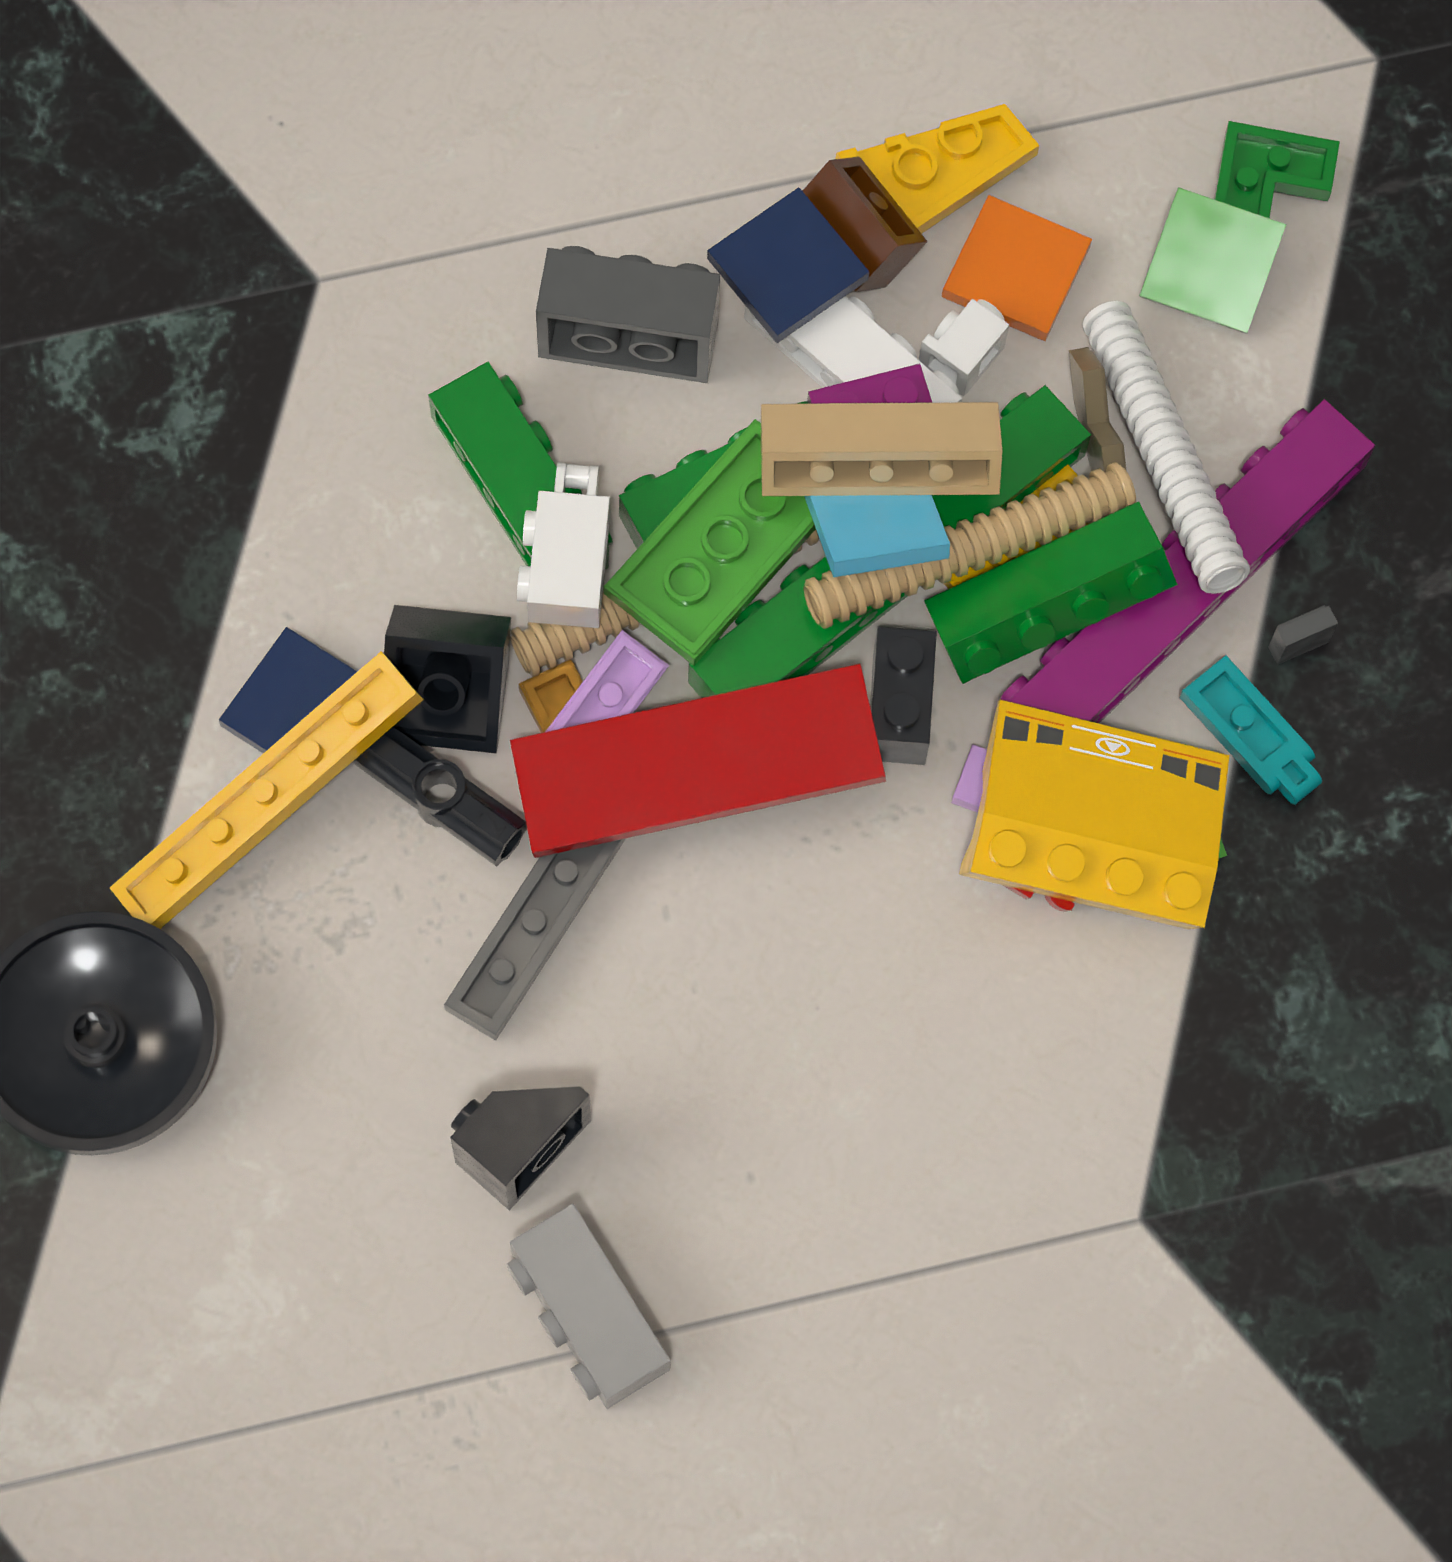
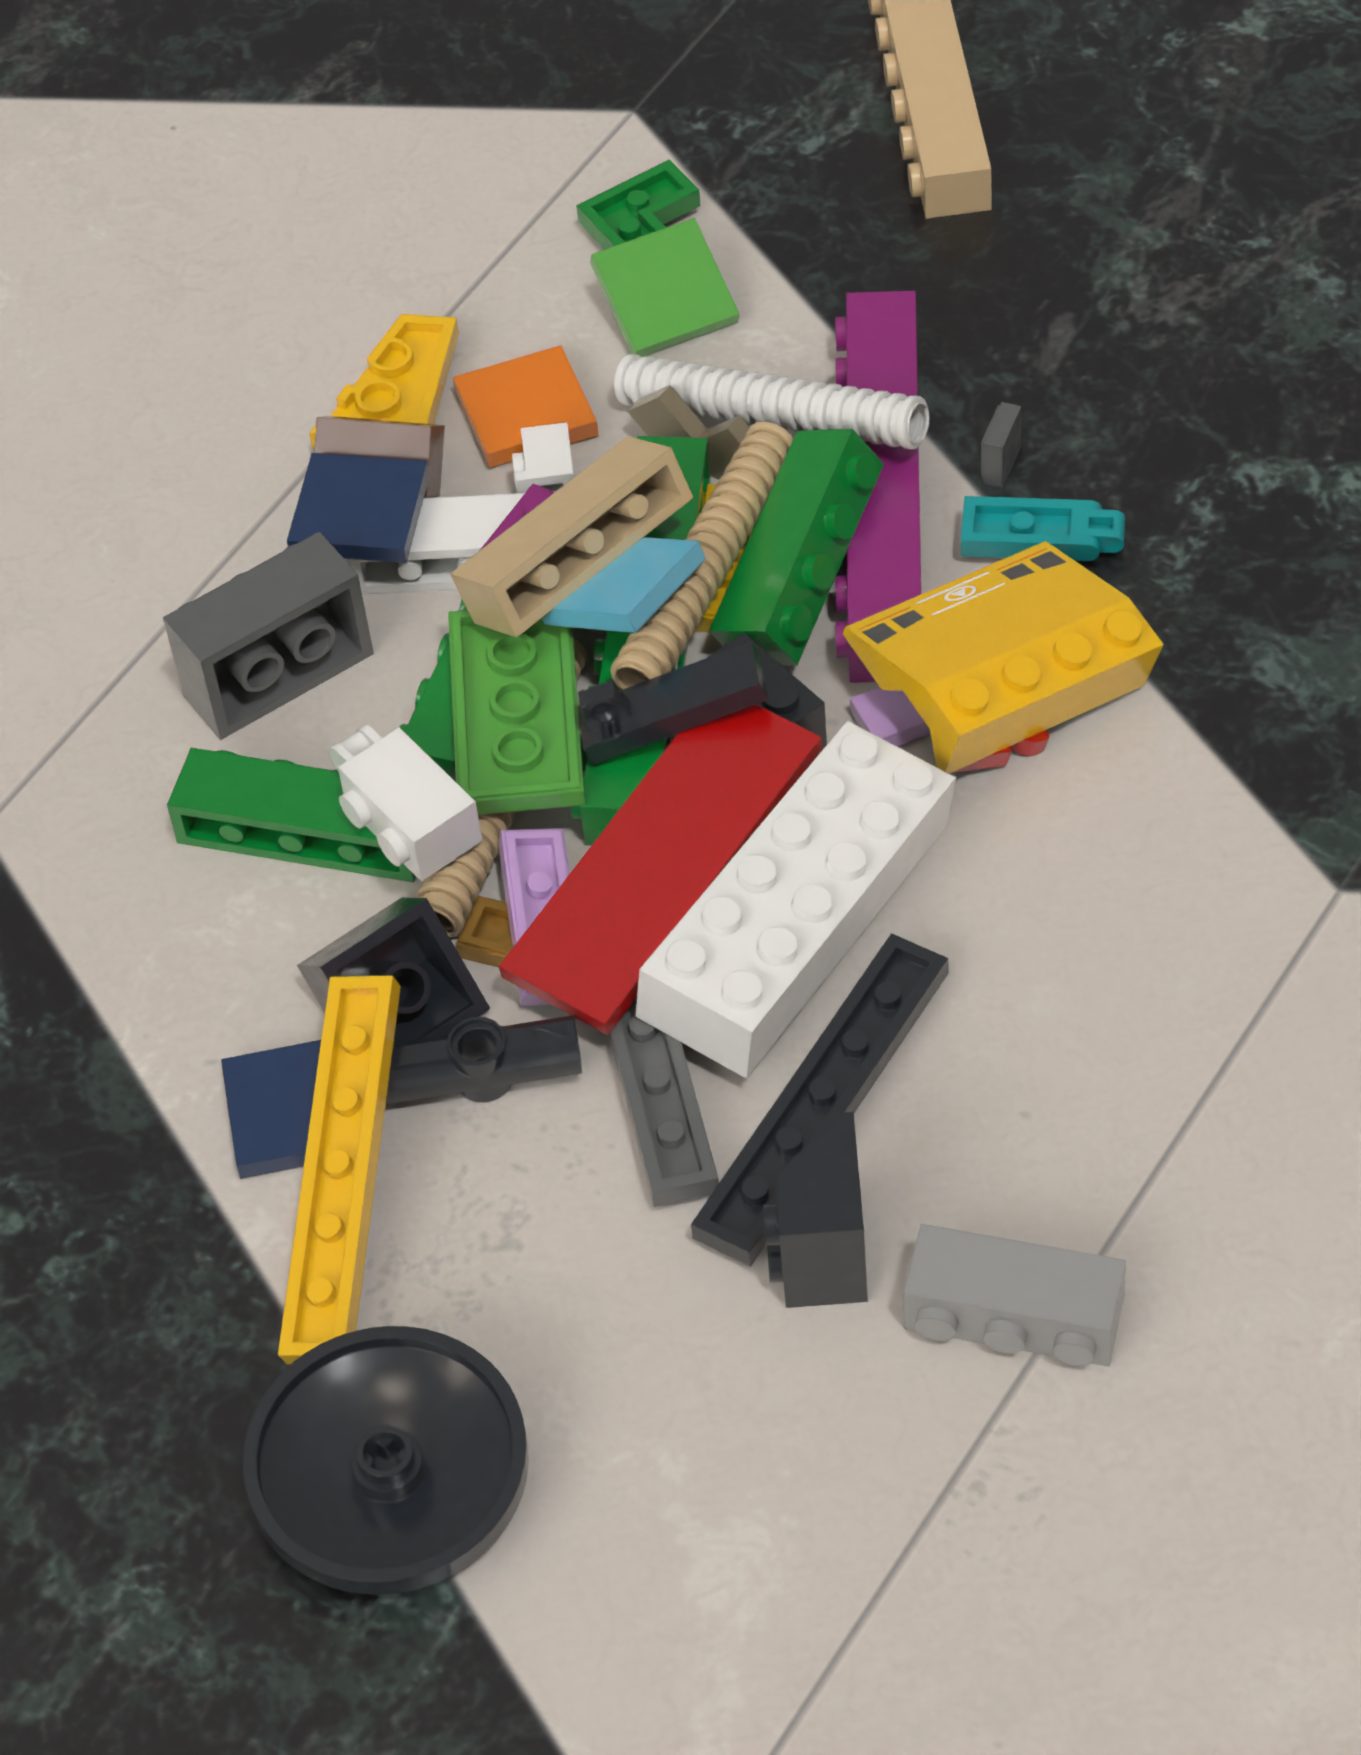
camera: 35 degrees left, 20 degrees down
none -> black hinge [578,641,768,765]
none -> white brick [636,721,956,1079]
none -> black plate [691,933,949,1267]

